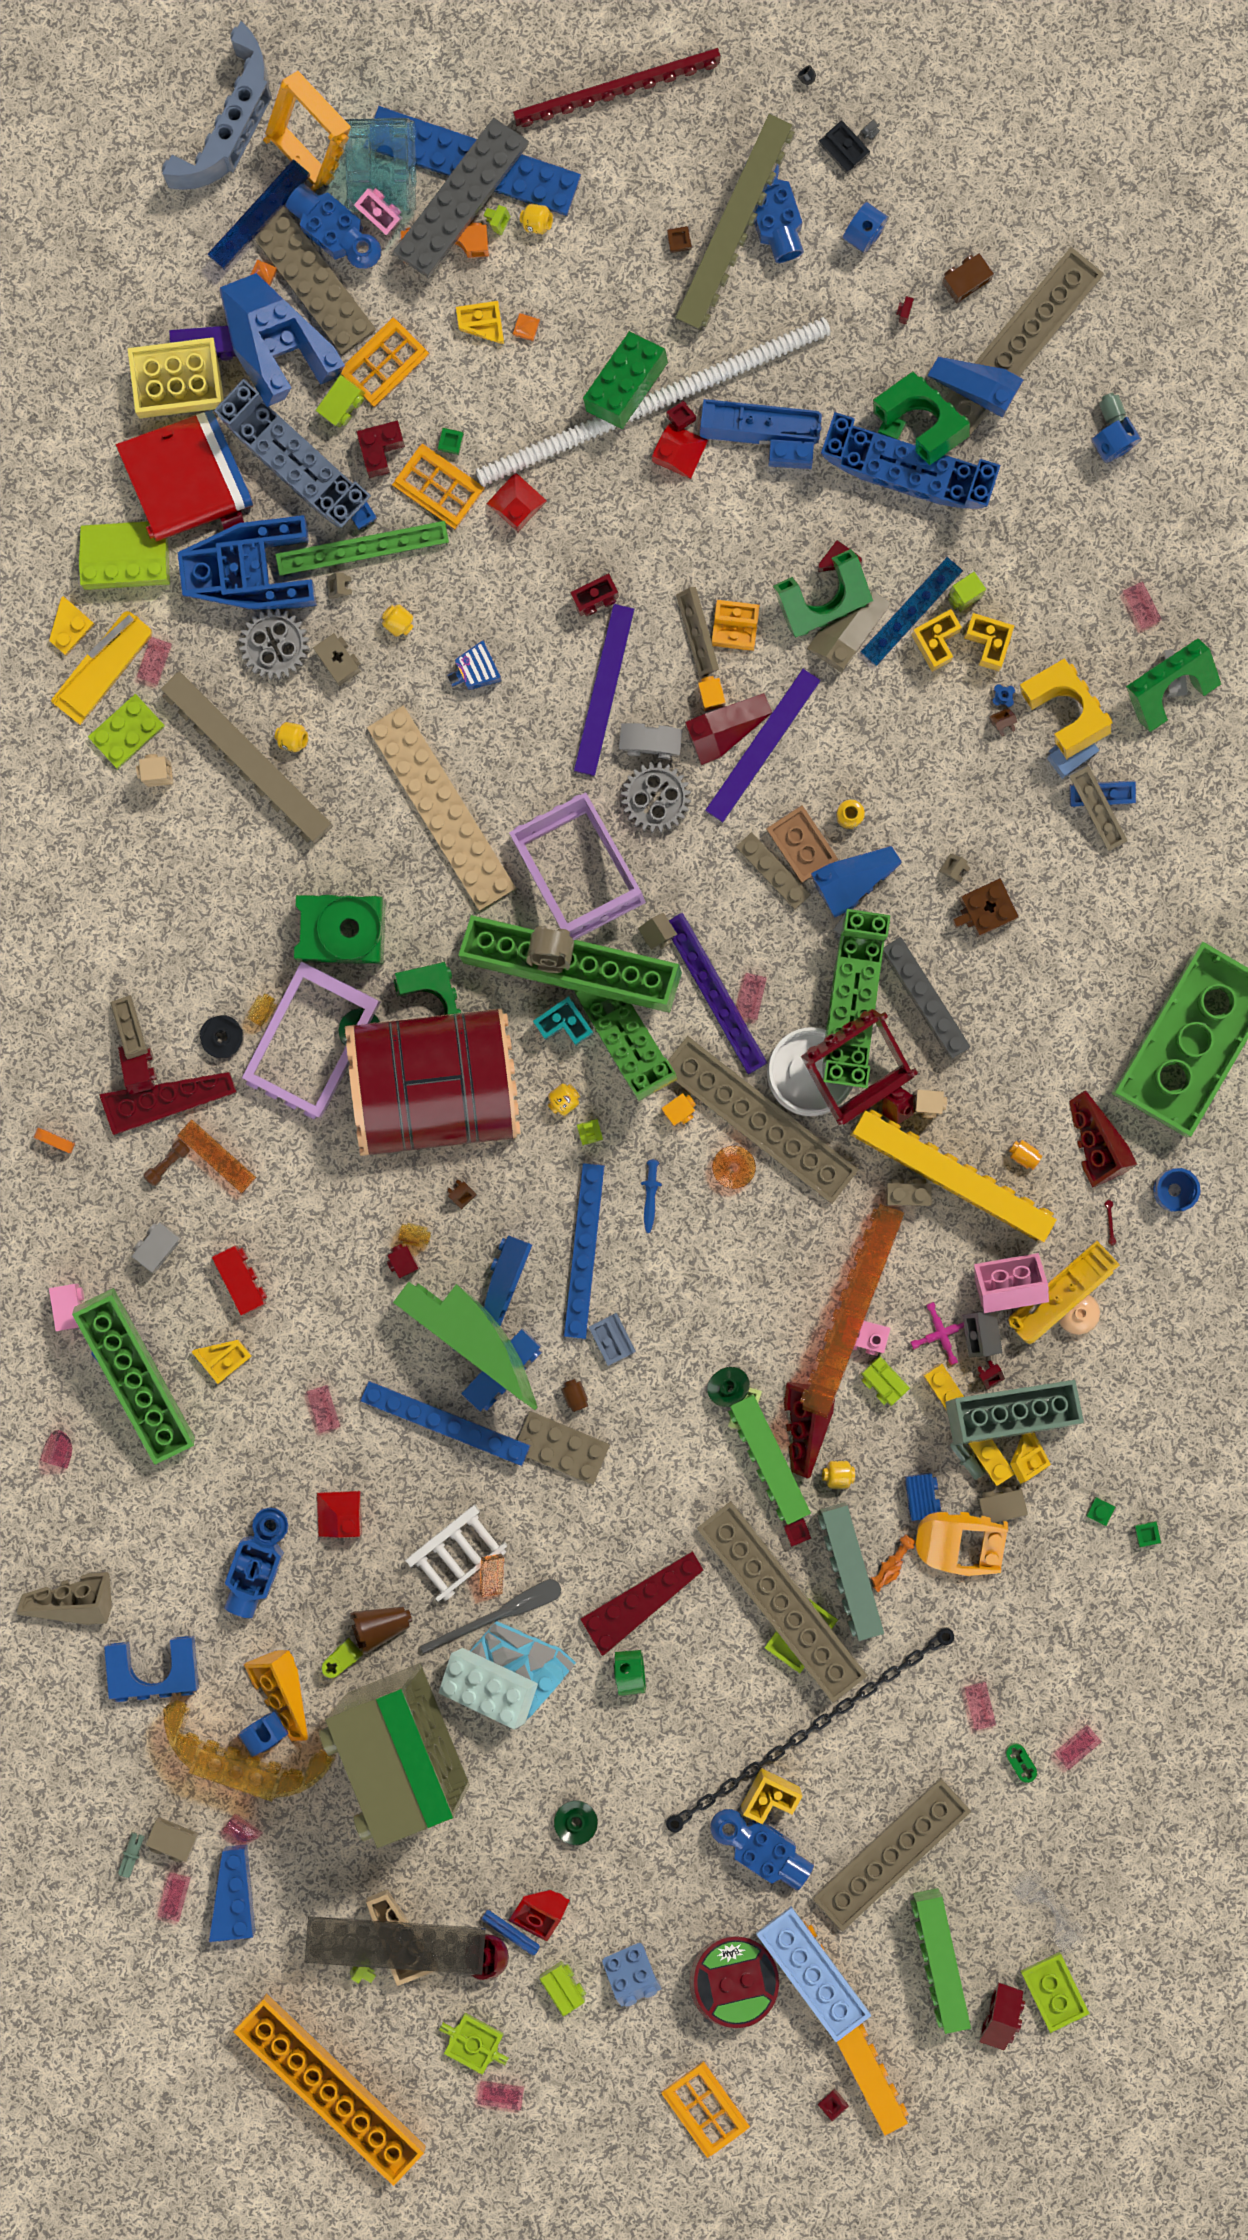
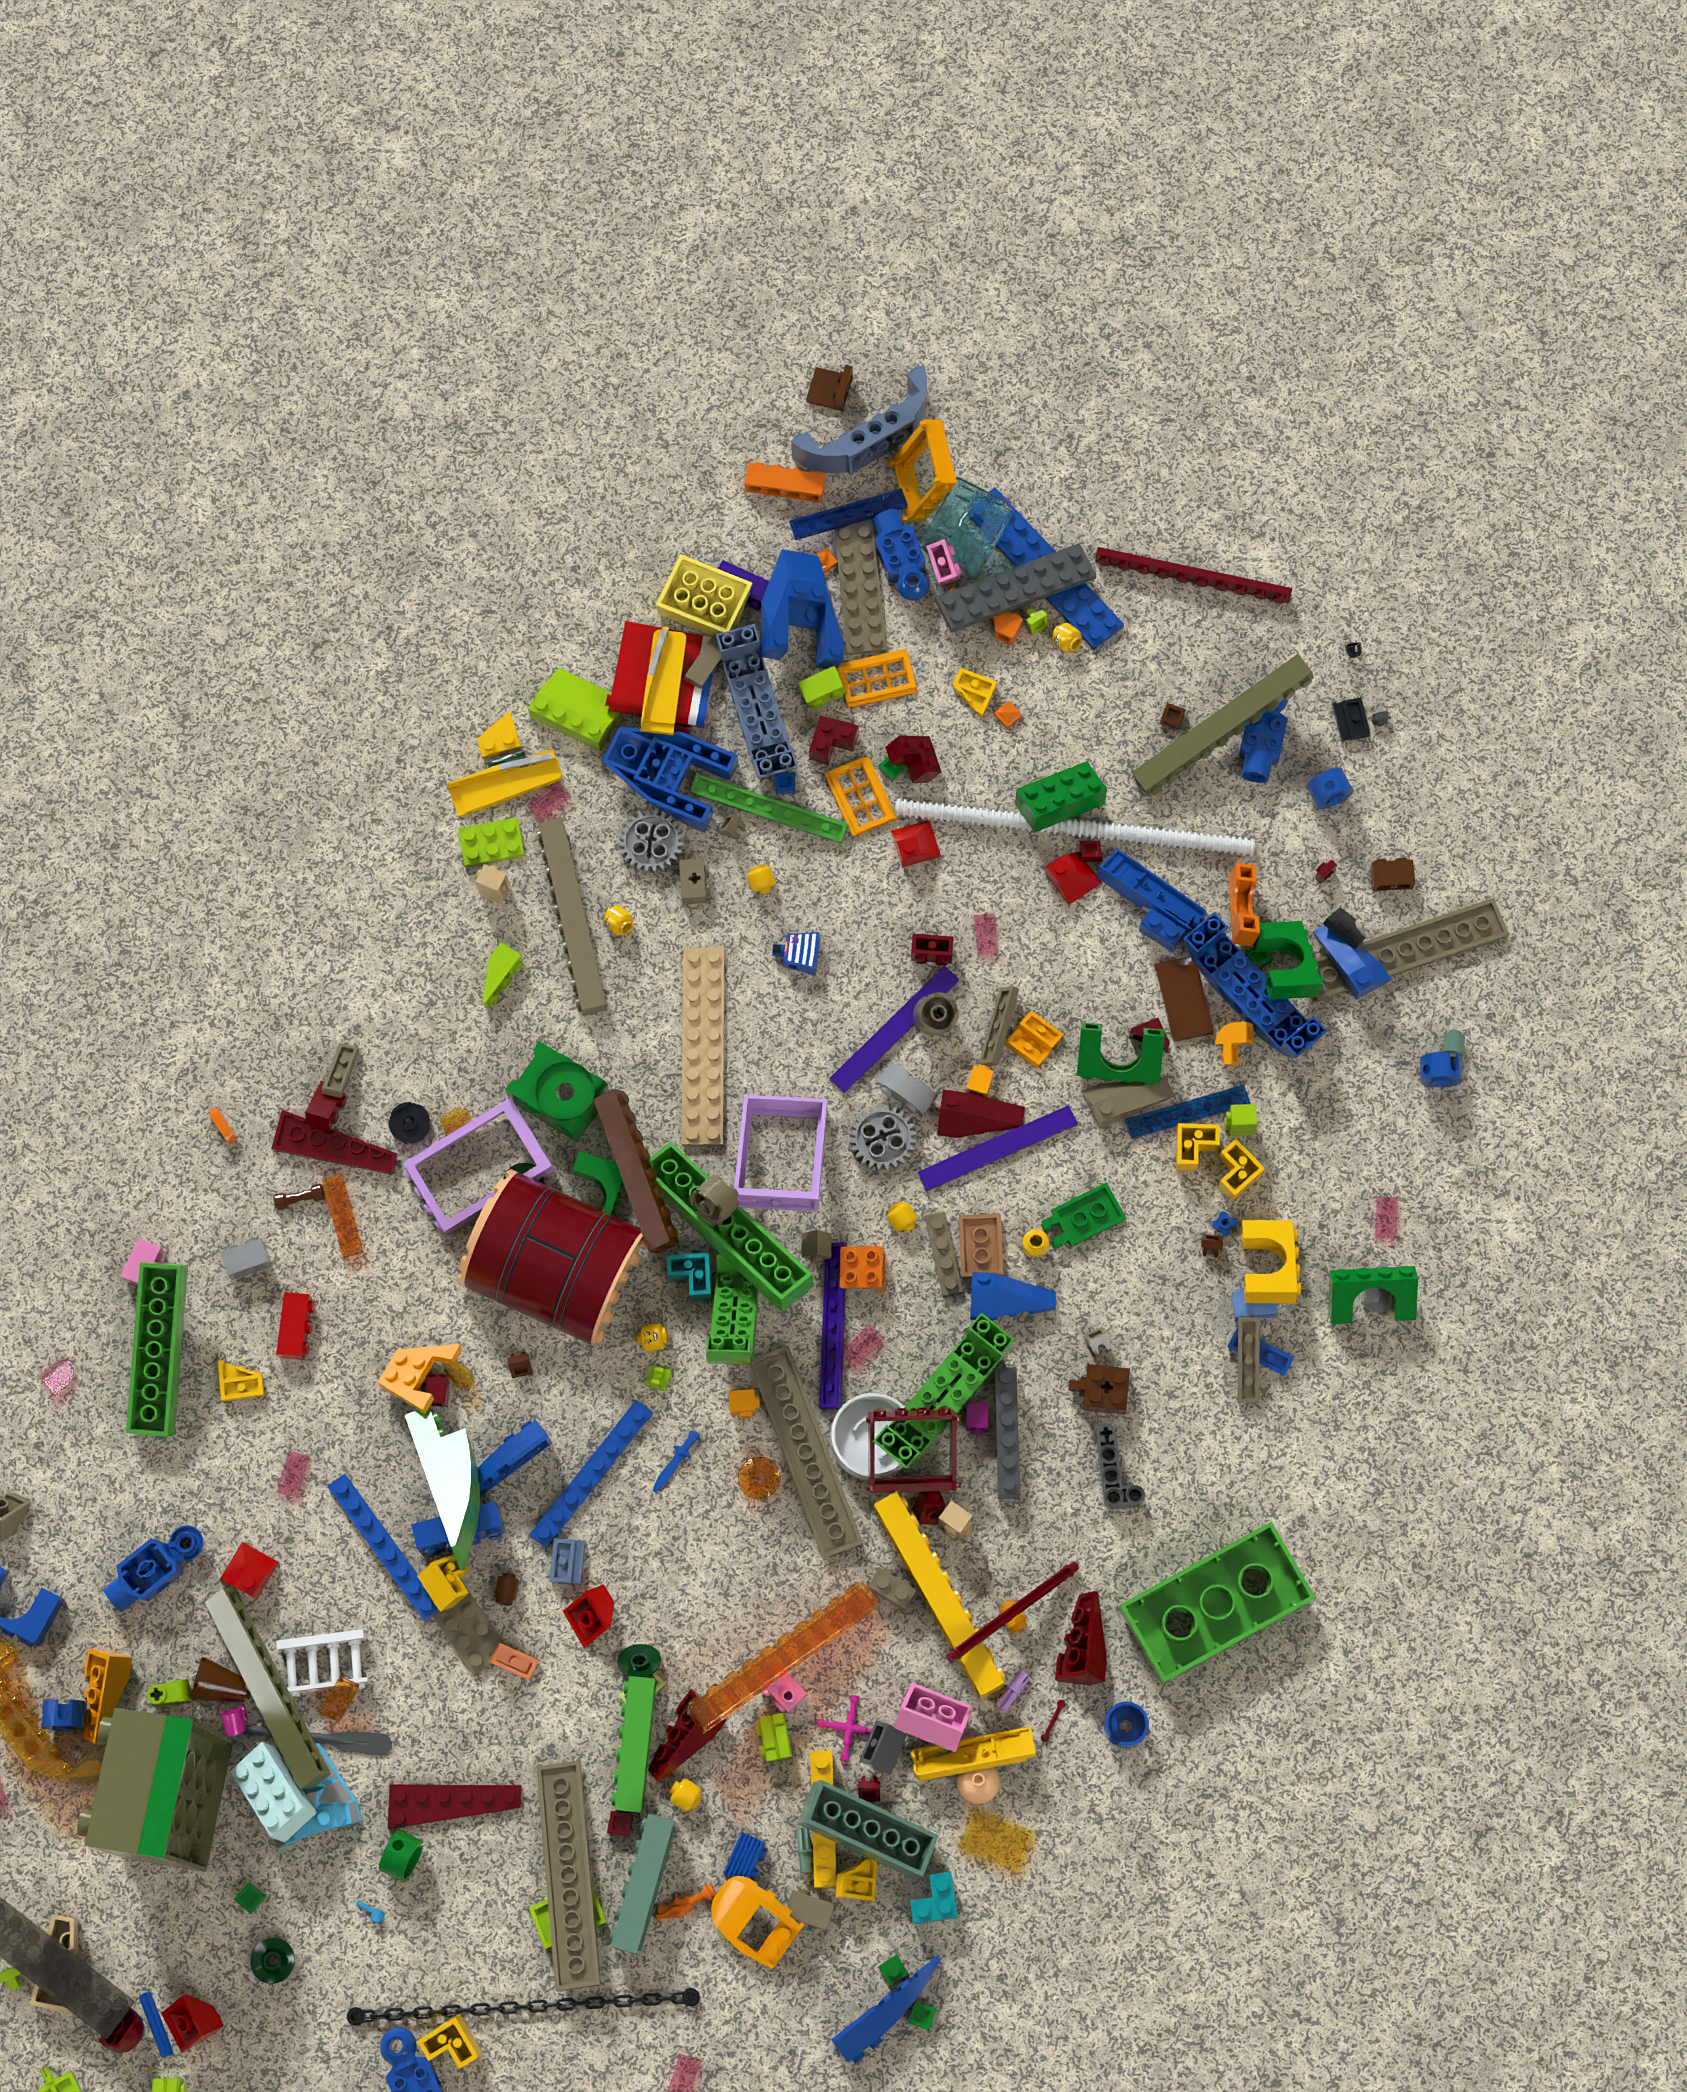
camera: 30 degrees right, 15 degrees down
none -> olive brick [205,1588,331,1789]
none -> dark pink piece [221,1704,248,1736]
none -> green plate [234,1882,266,1914]
none -> dark azure hand [356,1900,385,1923]
none -> light orange wing [378,1344,462,1414]
none -> yellow brick [417,1554,471,1612]
none -> lime slope [483,942,523,1009]
none -> clear green axle [487,750,526,768]
none -> orange plate [489,1641,539,1680]
none -> red slope [563,1584,615,1648]
none -> reddish brown brick [594,1089,679,1253]
none -> yellow piece [640,626,686,735]
none -> dark tan tile [684,634,721,689]
none -> orange brick [744,462,826,503]
none -> reddish brown bracket [806,365,853,411]
none -> blue wedge [831,1955,941,2064]
none -> orange bracket [840,1246,886,1293]
none -> dark red brick [885,735,942,783]
none -> yellow head [886,1201,917,1233]
none -> teal brick [910,1871,958,1925]
none -> dark tan brick [913,992,959,1036]
none -> dark red piece [946,1561,1079,1663]
none -> clear yellow tile [957,1807,1035,1874]
none -> magenta brick [966,1402,989,1435]
none -> clear pink tile [974,913,998,955]
none -> lavender axle [996,1670,1031,1712]
none -> green tile [1041,1182,1127,1250]
none -> dark grey beam [1096,1423,1145,1510]
none -> reddish brown tile [1154,956,1214,1042]
none -> light orange brick [1215,1022,1254,1067]
none -> orange arch [1228,863,1260,946]
none -> black tile [1323,907,1366,949]

